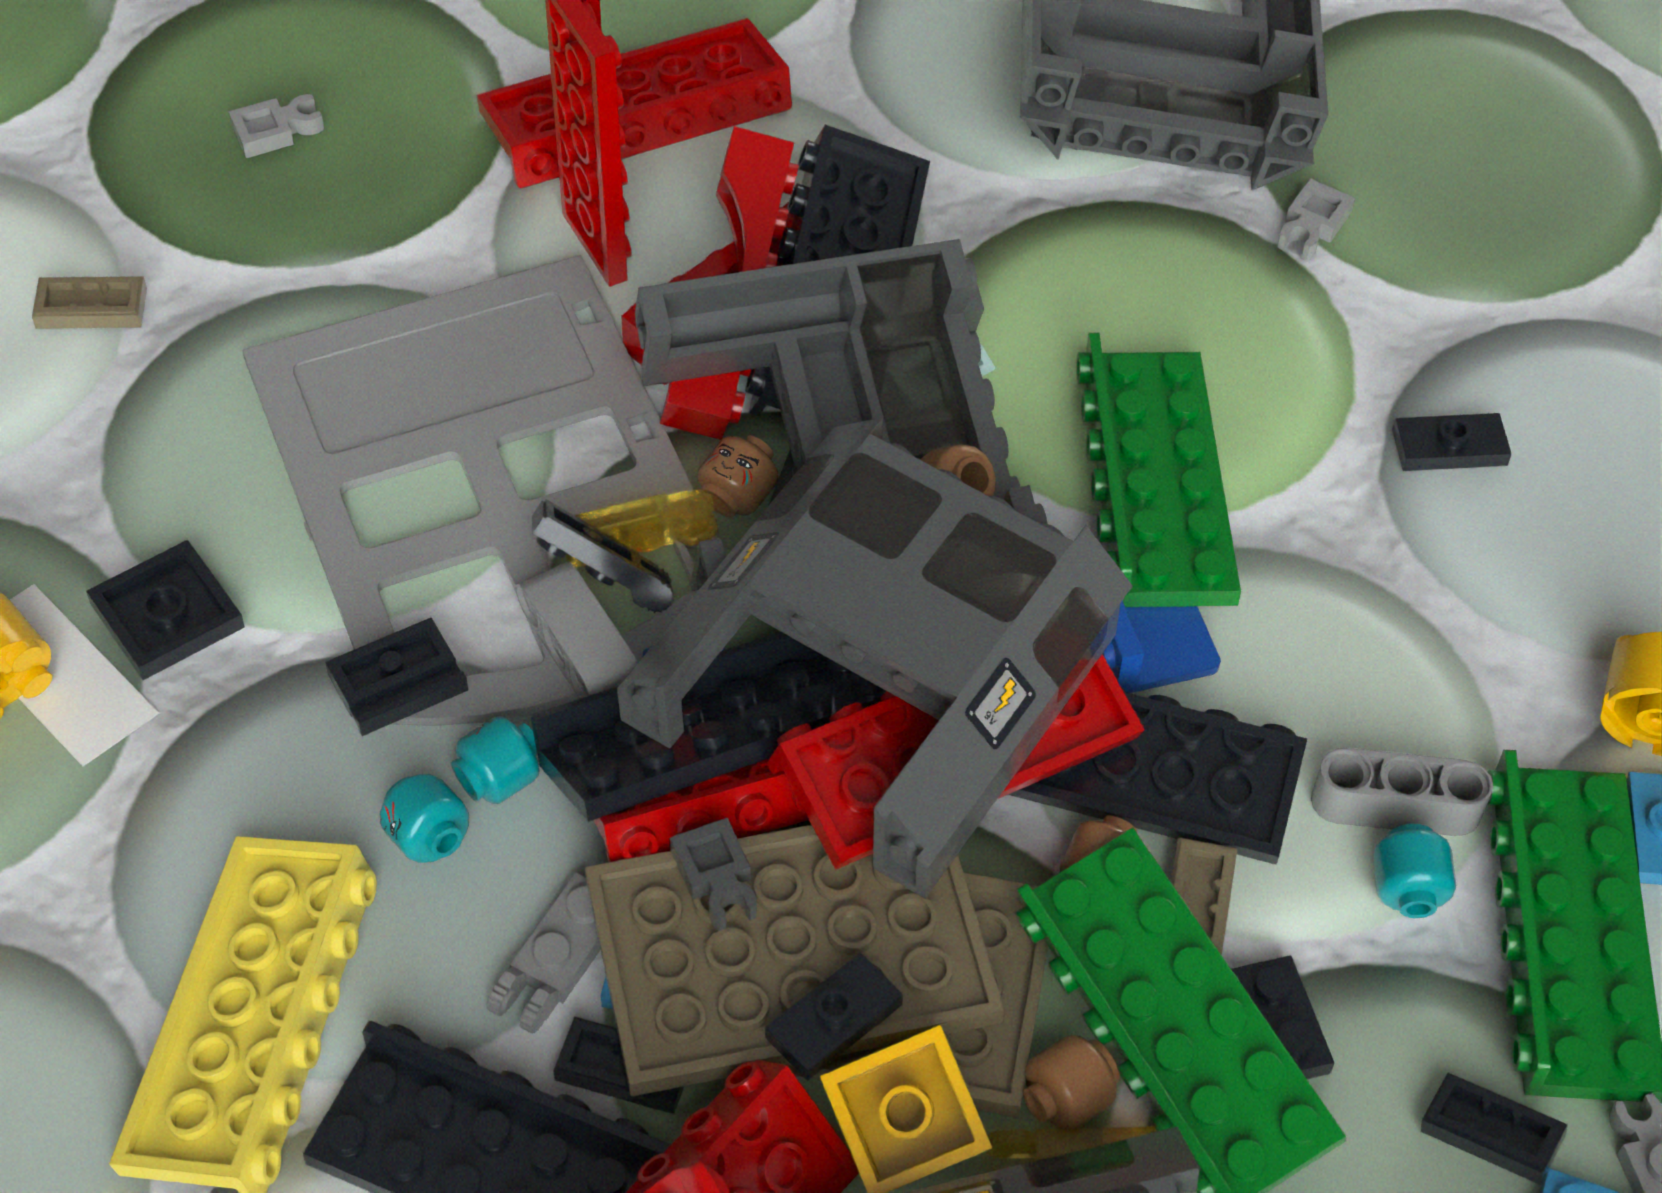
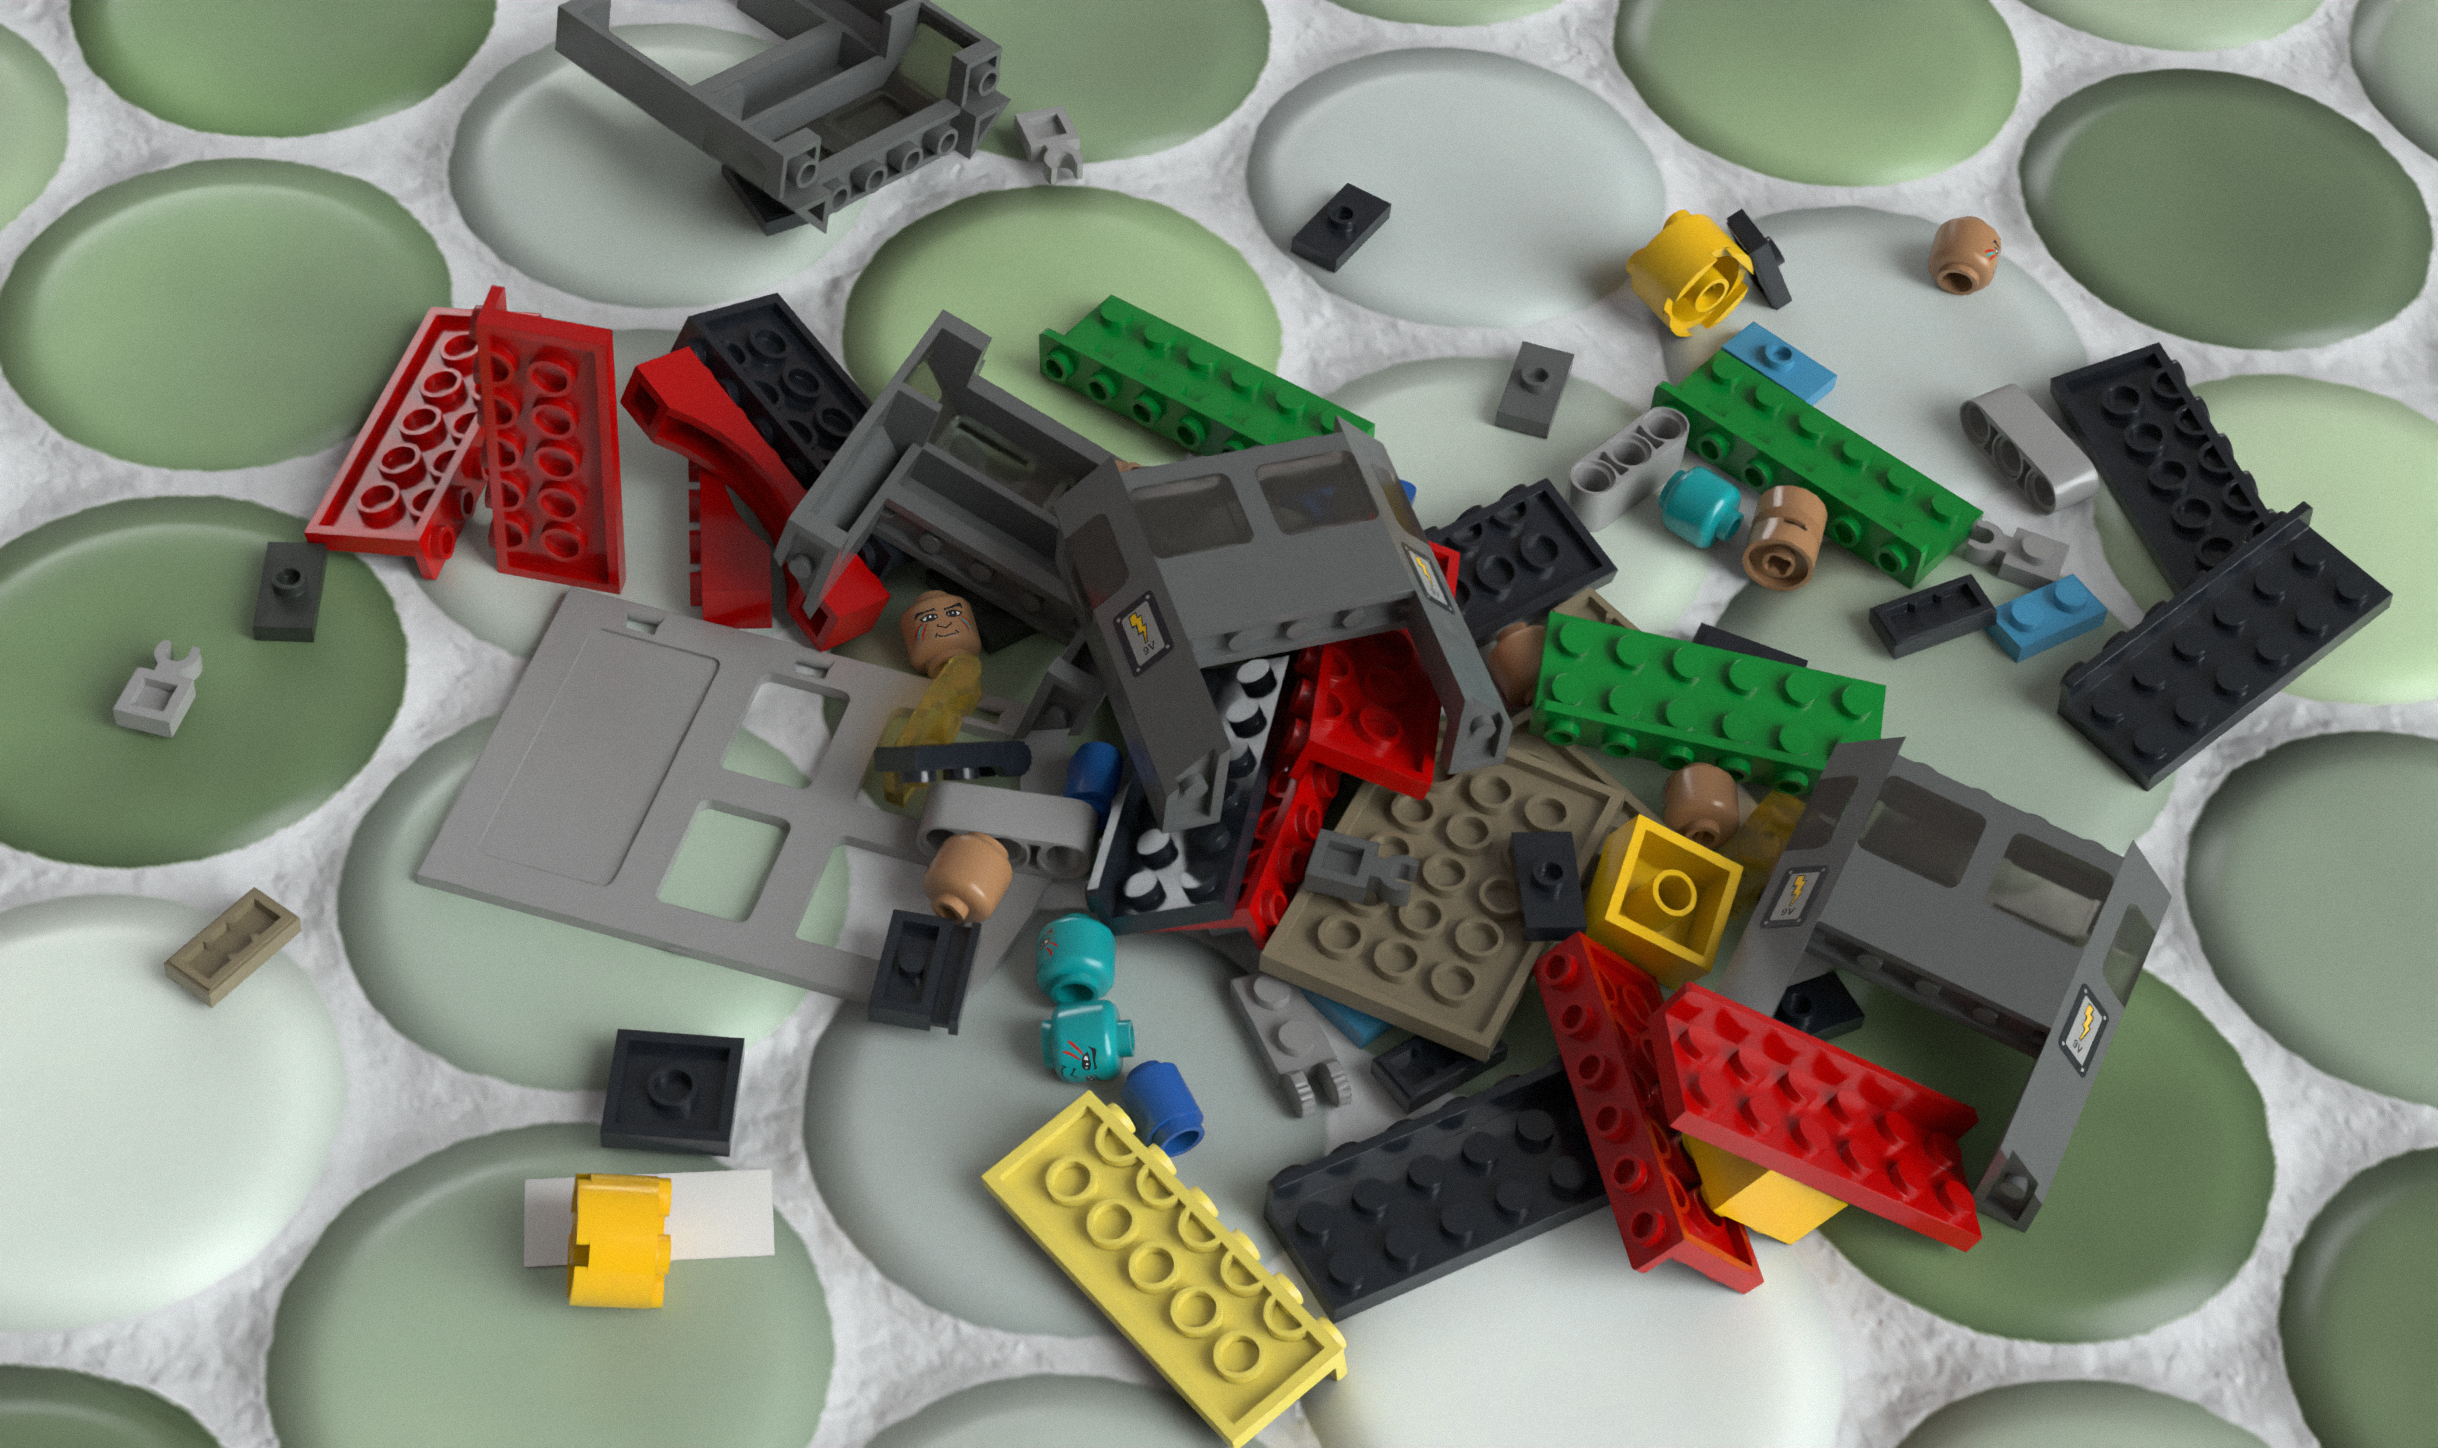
camera: 55 degrees left, 5 degrees down
none -> pearl dark grey plate [253,542,328,642]
none -> medium nougat head [922,831,1013,925]
none -> blue brick [1121,1060,1205,1158]
none -> dark grey plate [1495,341,1574,438]
none -> medium nougat wheel [1742,485,1828,591]

